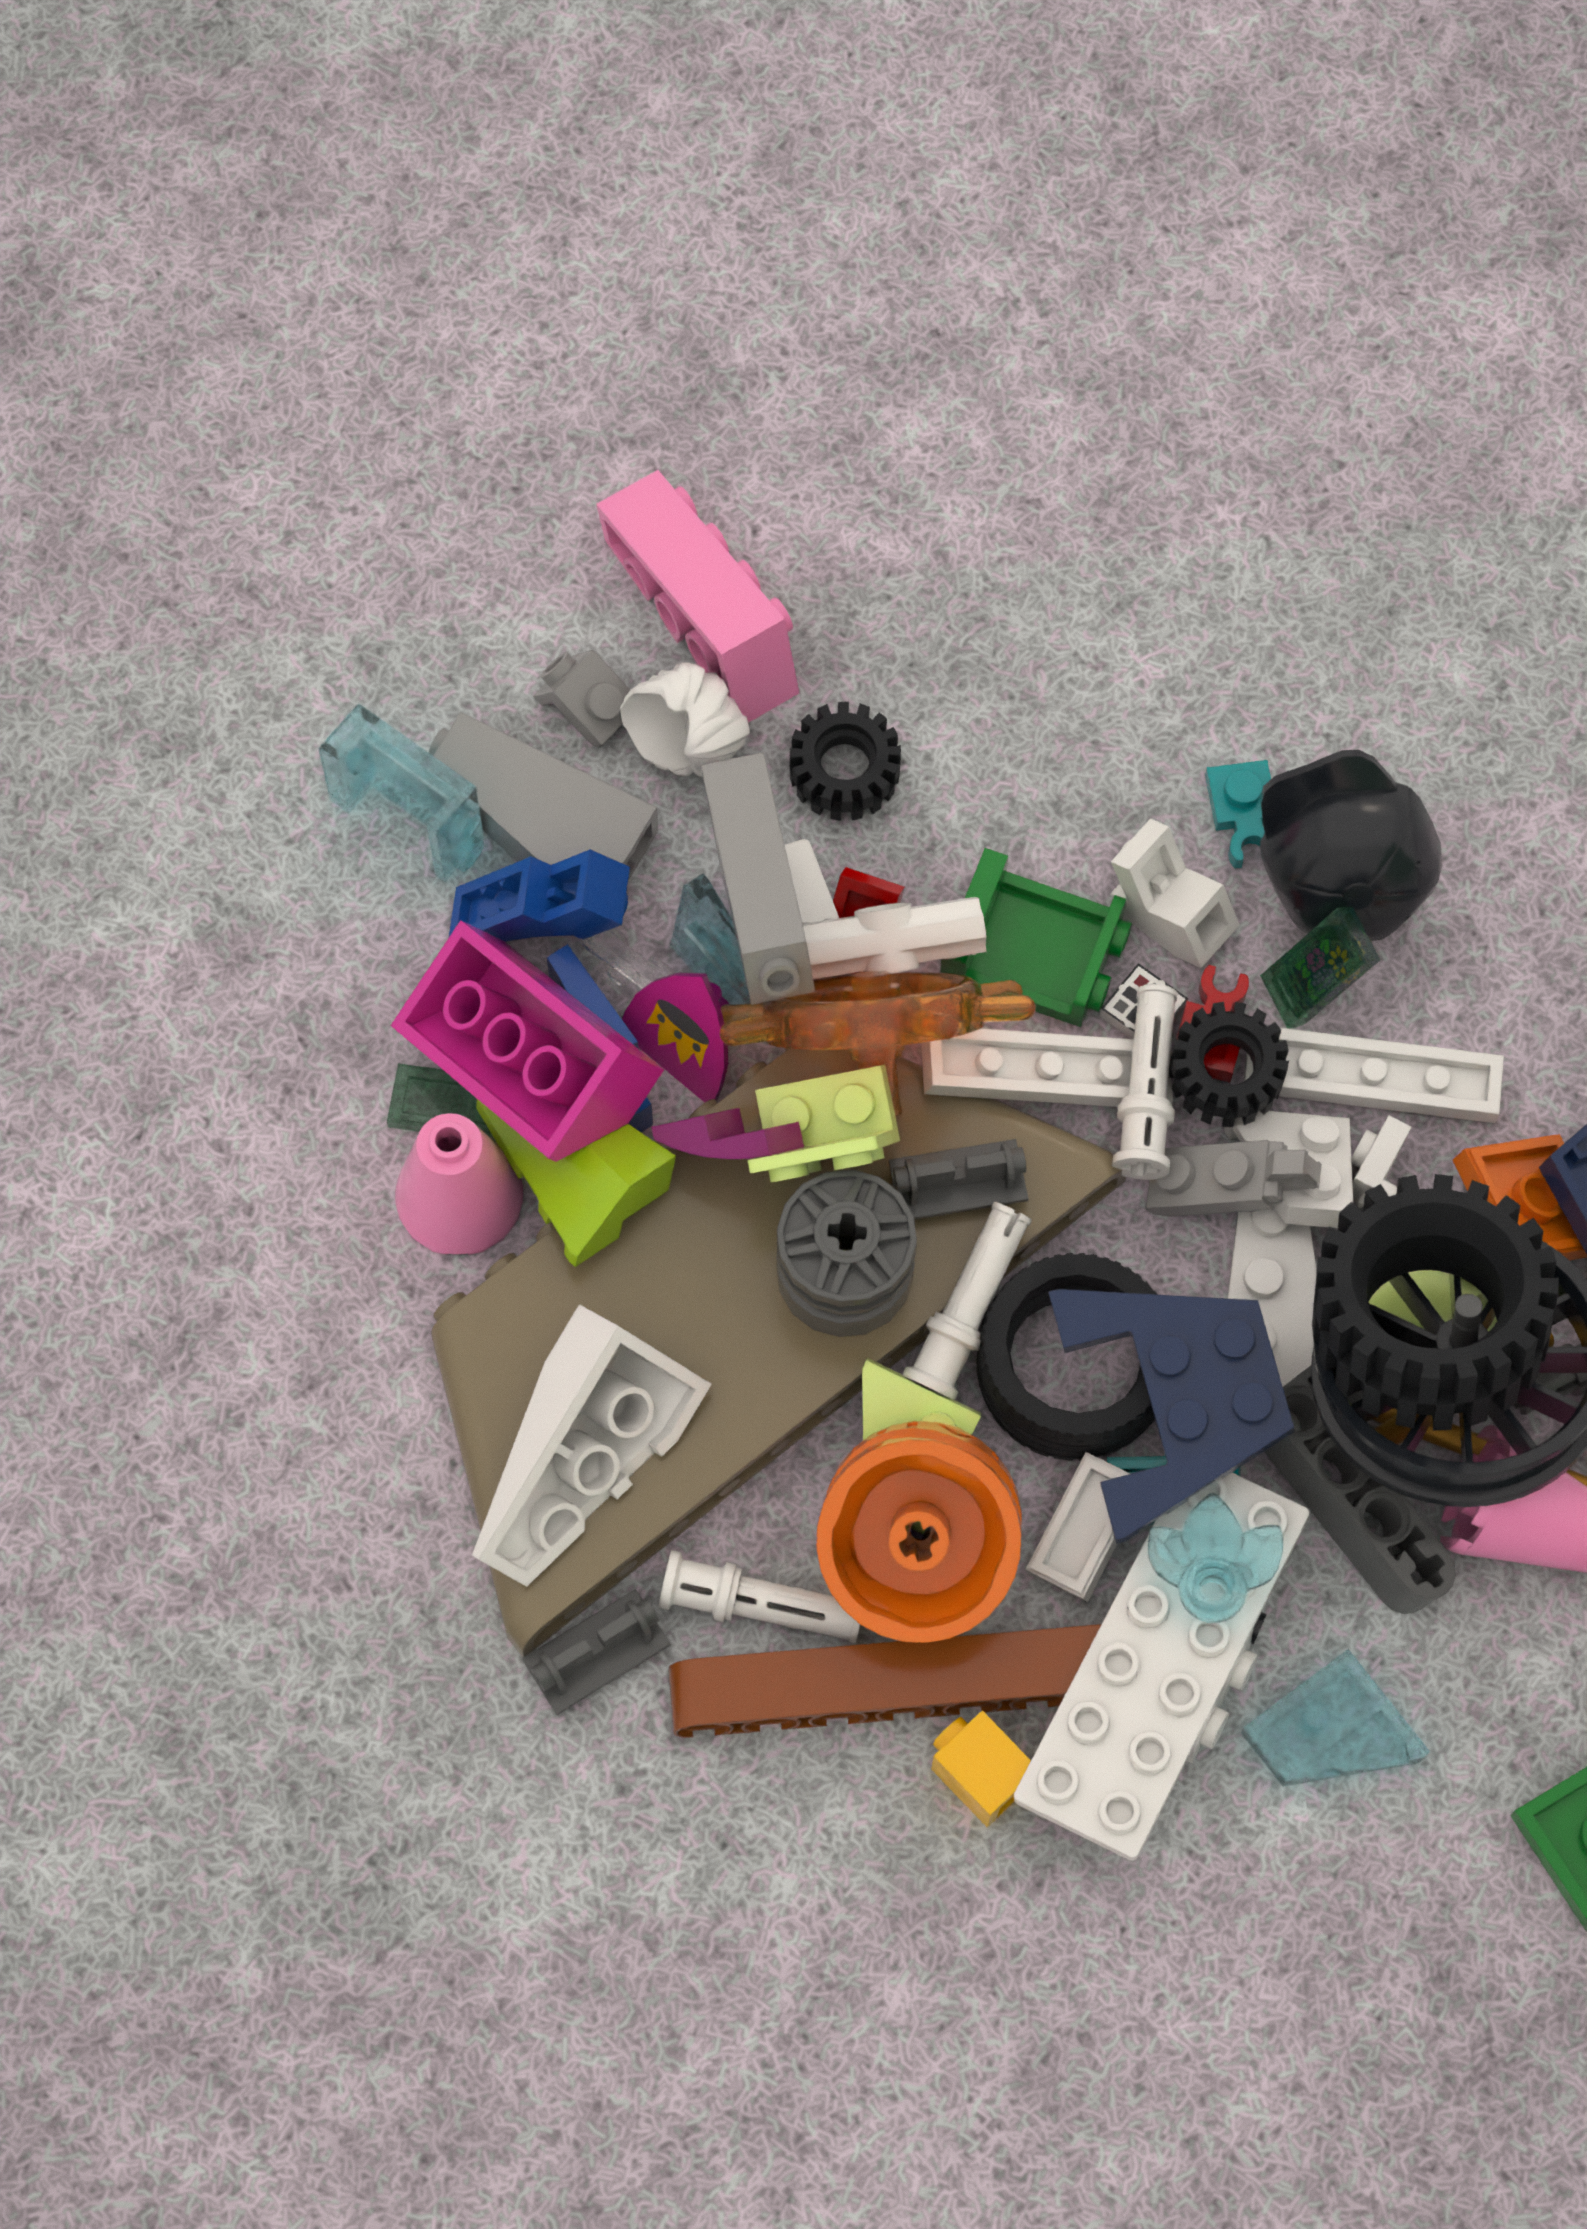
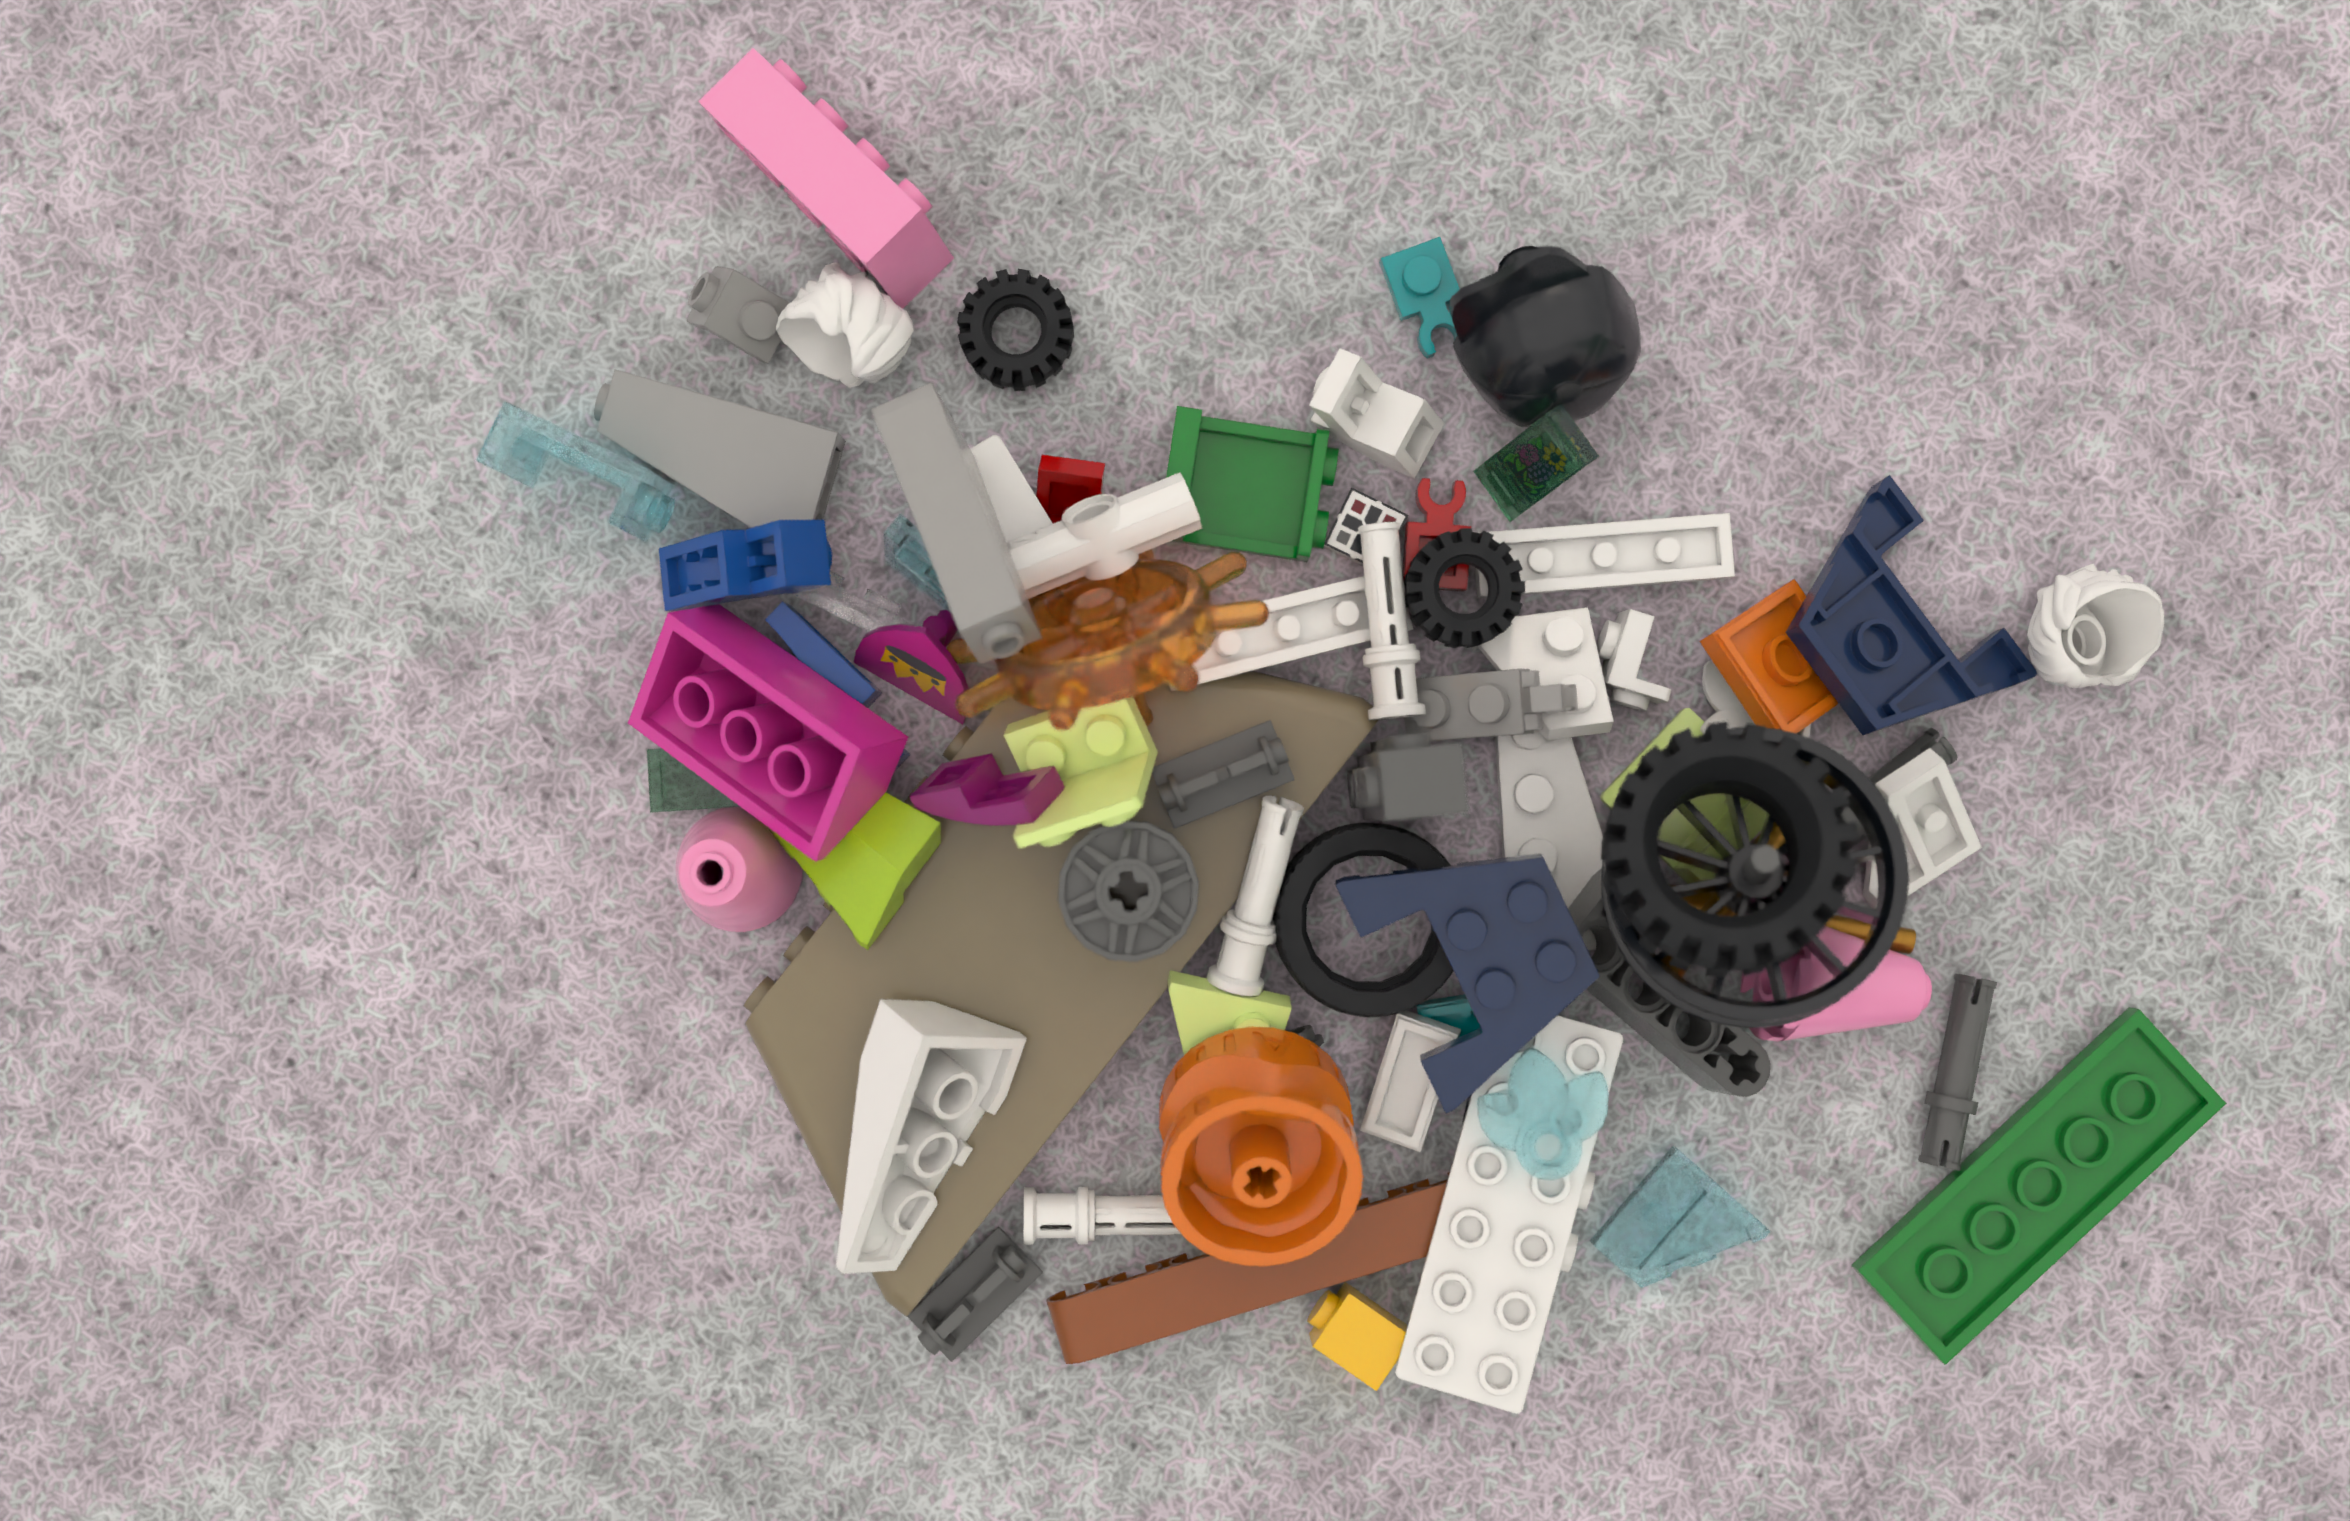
camera: 15 degrees left, 20 degrees up
none -> dark grey brick [1347,733,1469,821]

